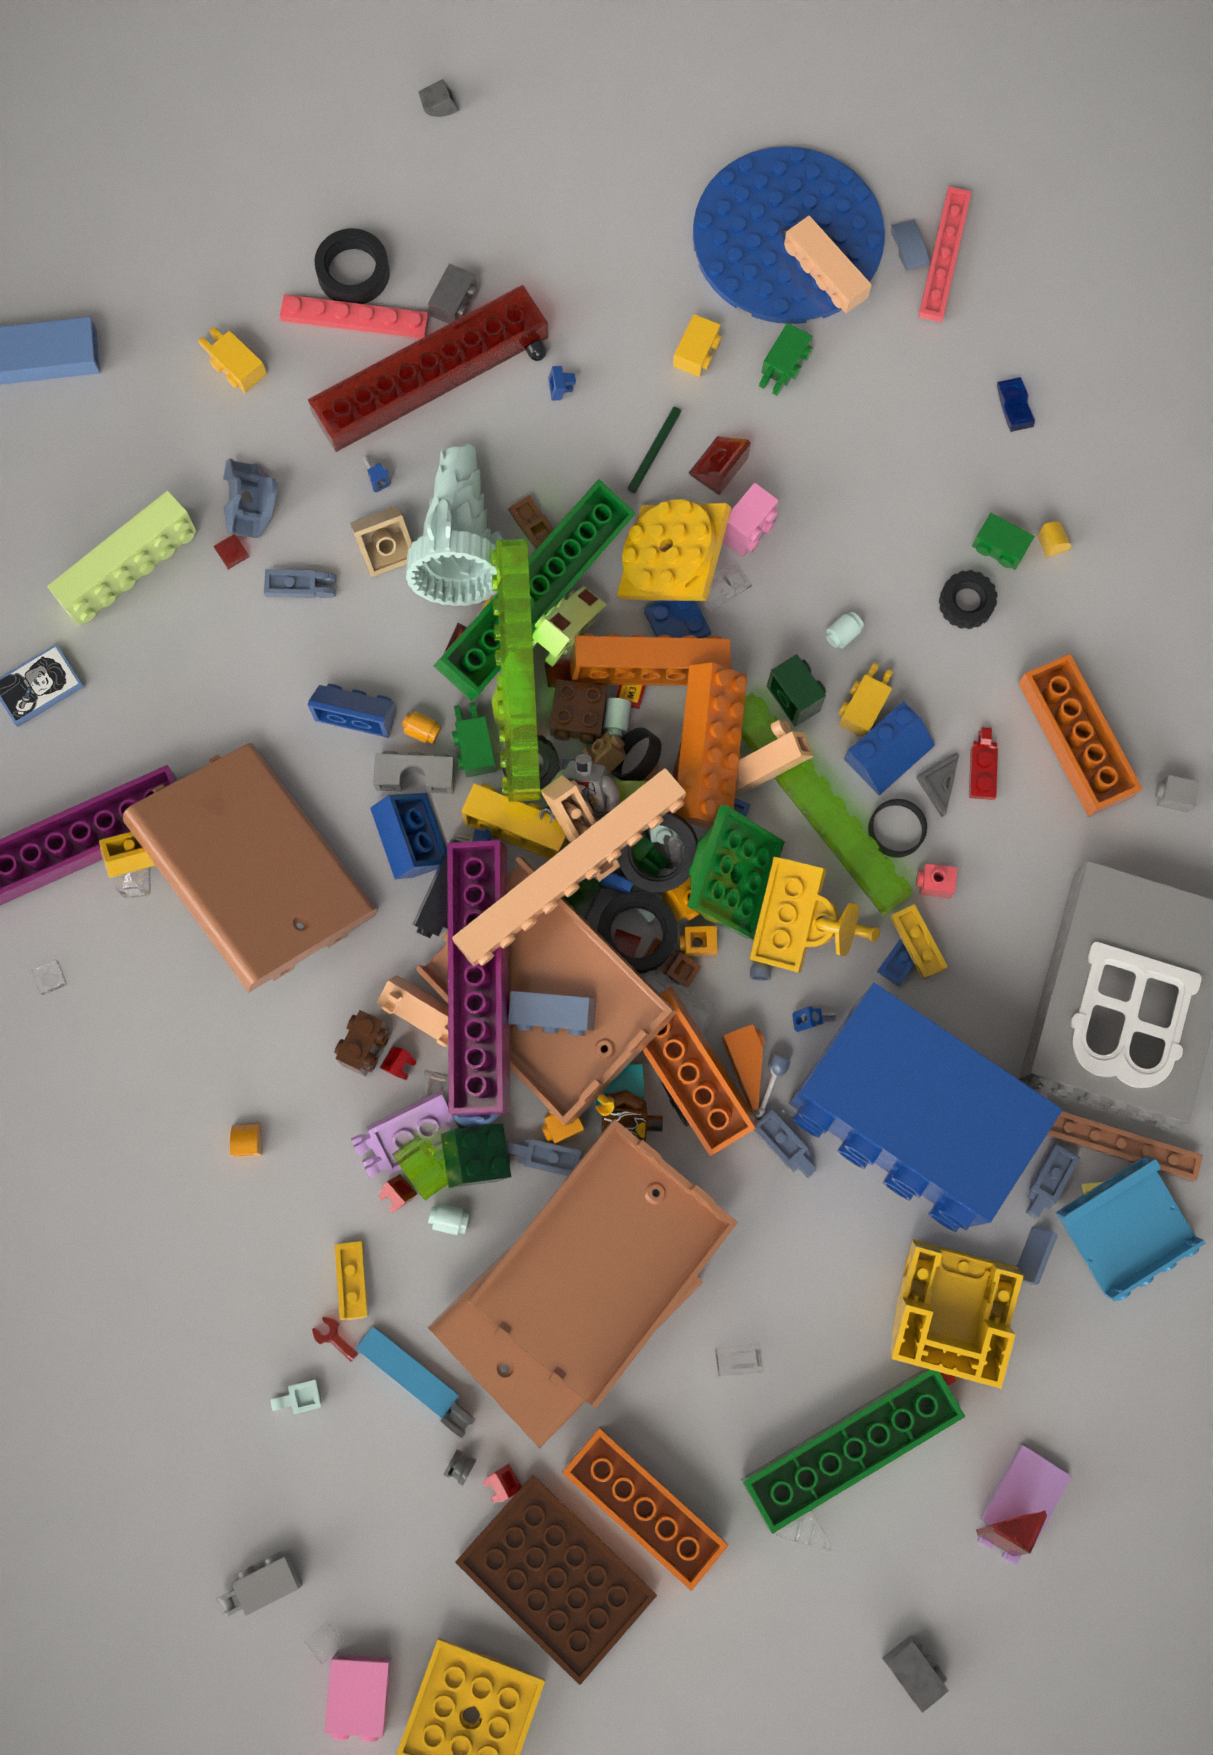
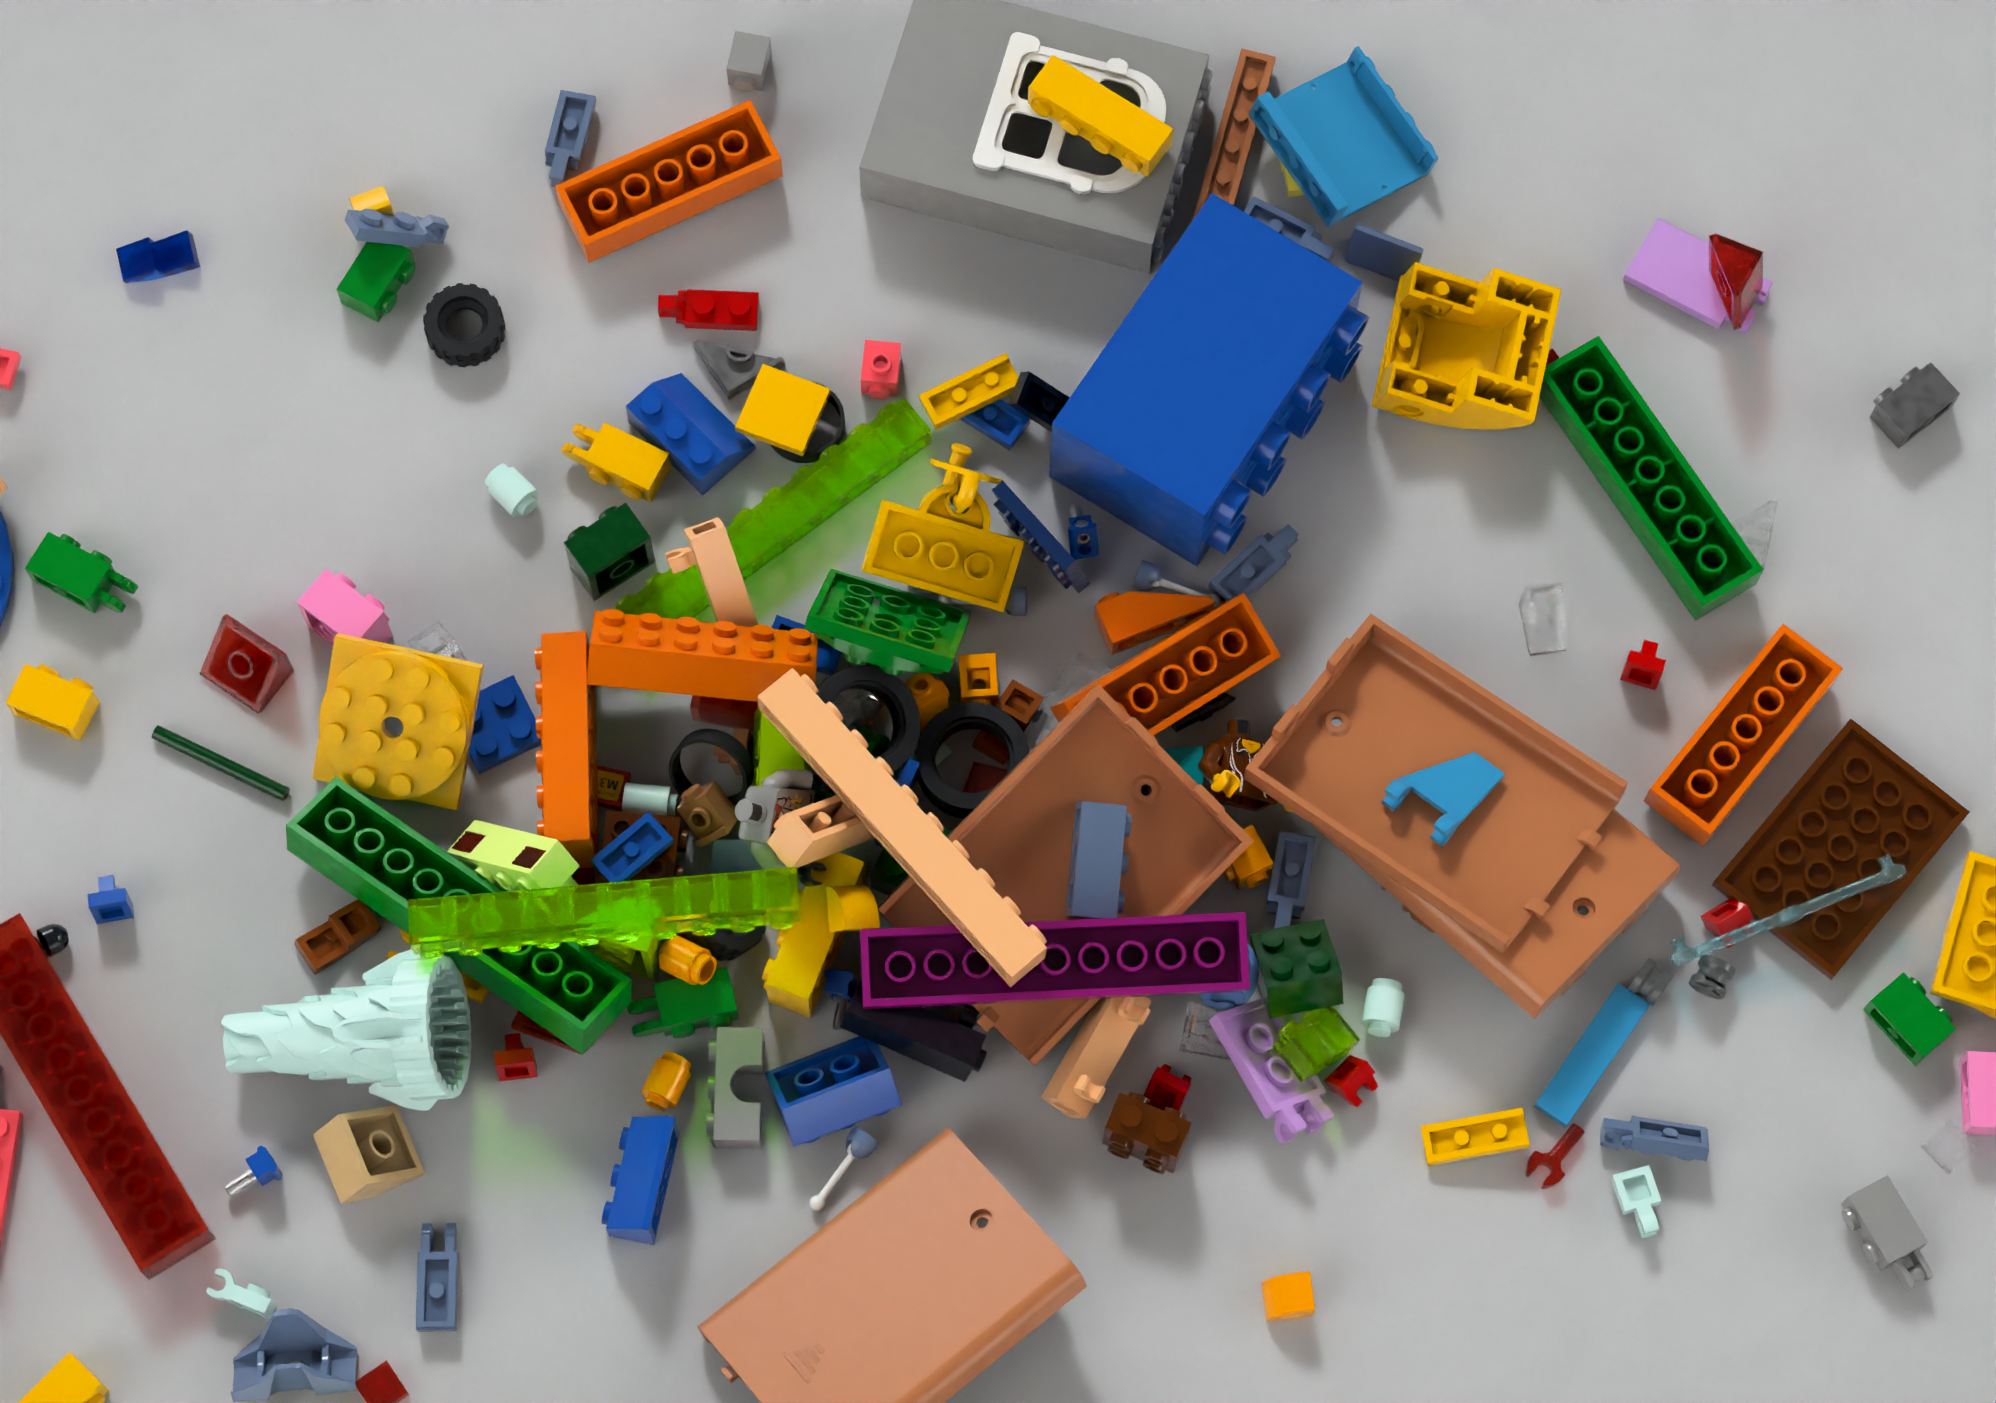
camera: 90 degrees left, 5 degrees down
none -> light aqua plate [206,1269,277,1319]
none -> sand blue hinge [345,209,449,247]
none -> red tile [494,1033,538,1081]
none -> sand blue hinge [545,90,597,187]
none -> blue plate [590,811,674,891]
none -> light orange brick [658,936,717,985]
none -> yellow tile [735,364,831,456]
none -> hinge [810,1125,879,1211]
none -> yellow brick [826,885,880,932]
none -> dark blue plate [992,480,1089,593]
none -> black plate [1008,371,1070,432]
none -> yellow brick [1028,55,1173,177]
none -> dark azure flag [1382,752,1505,847]
none -> sand blue hinge [1600,1116,1709,1161]
none -> red tile [1620,639,1666,690]
none -> clear light blue piece [1669,854,1907,967]
none -> green brick [1863,972,1956,1066]

